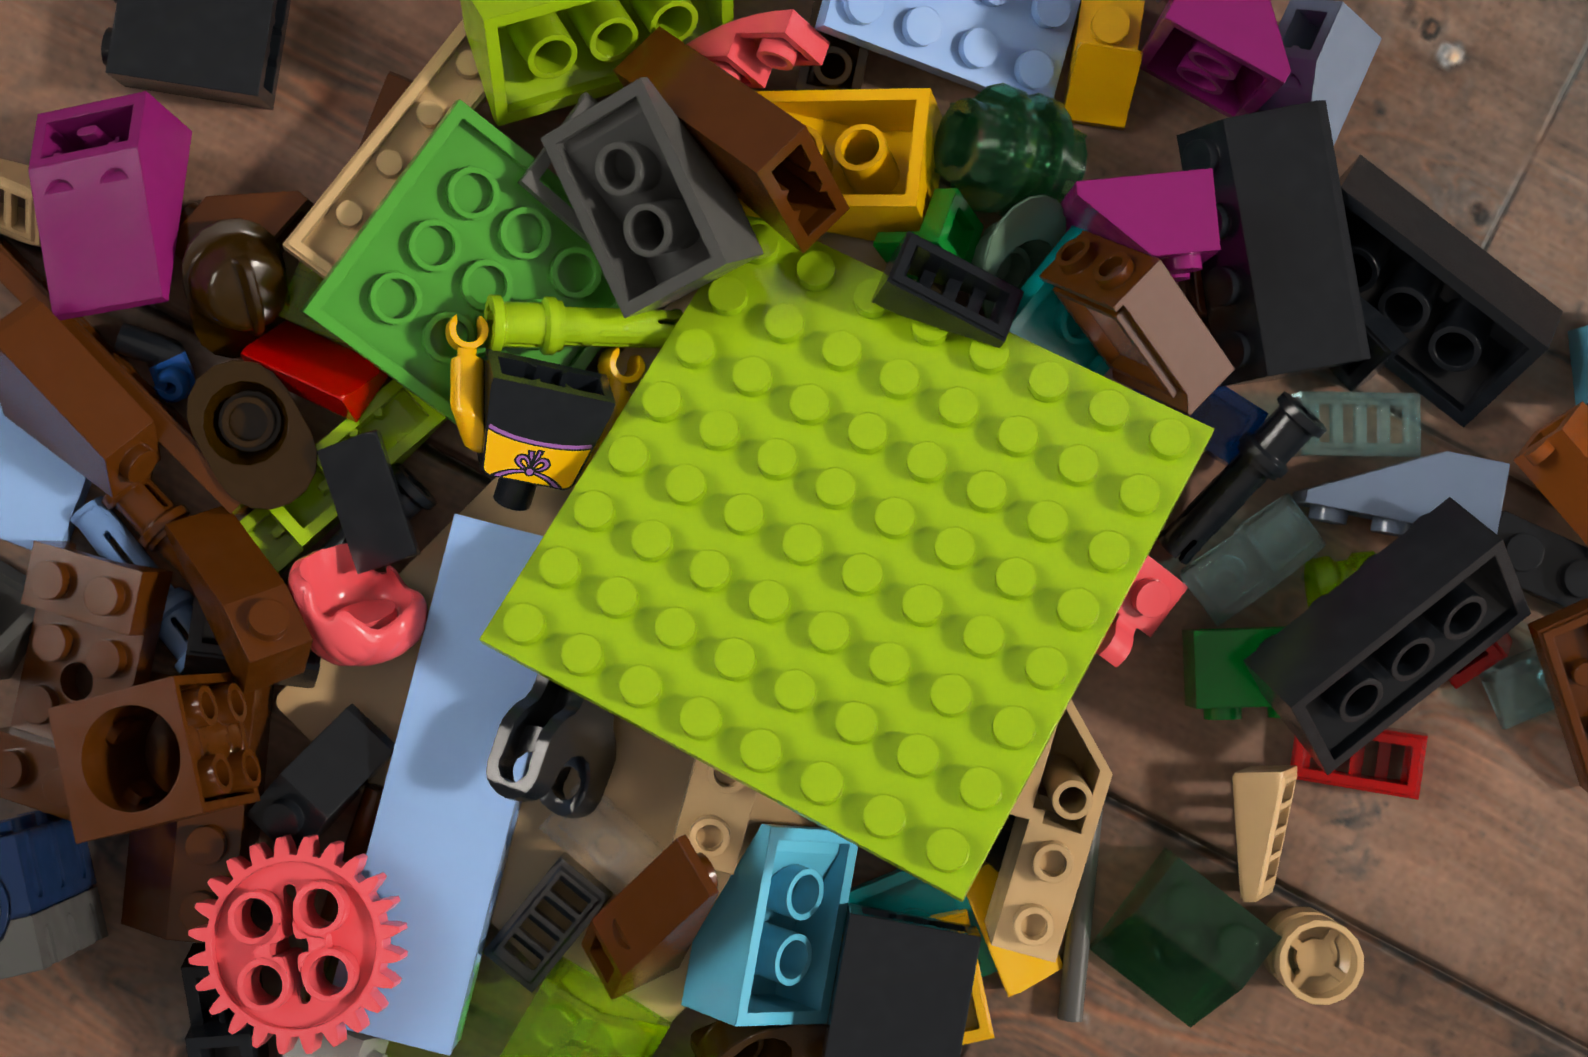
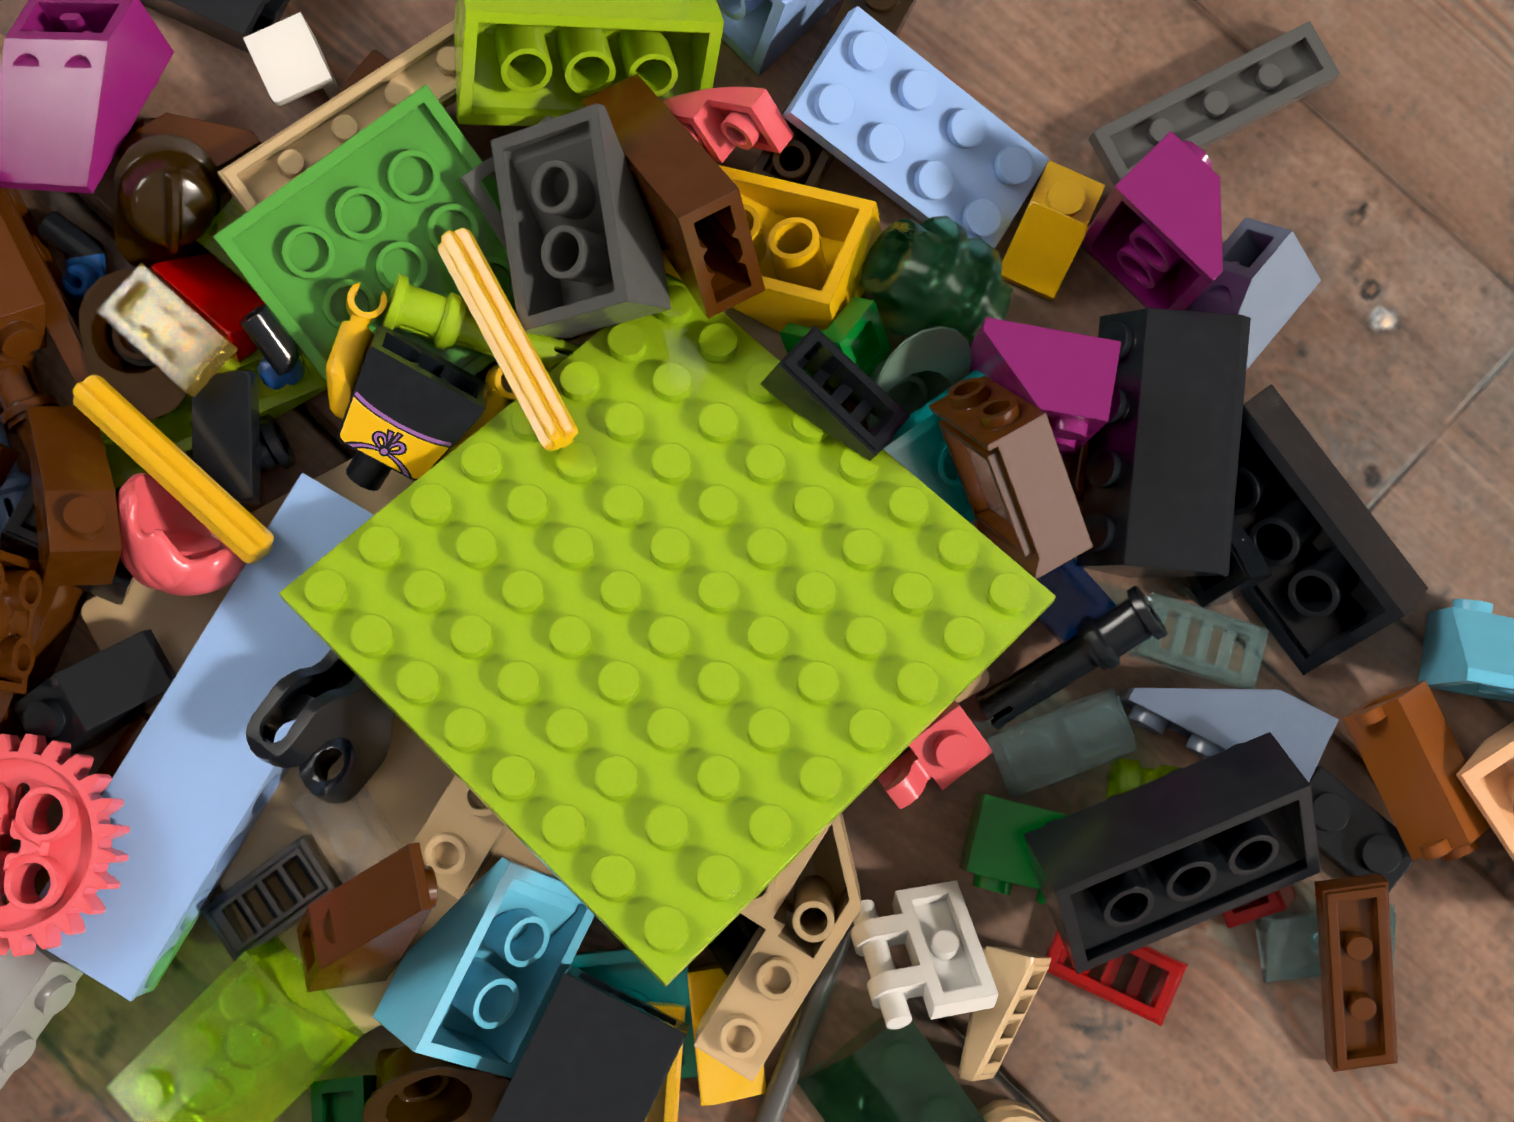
camera: 15 degrees right, 5 degrees down
none -> yellow axle [72,374,274,564]
none -> clear yellow plate [98,263,238,397]
none -> black arm [239,304,305,390]
none -> white panel [243,12,340,106]
none -> yellow axle [438,228,578,451]
none -> white plate [850,880,999,1030]

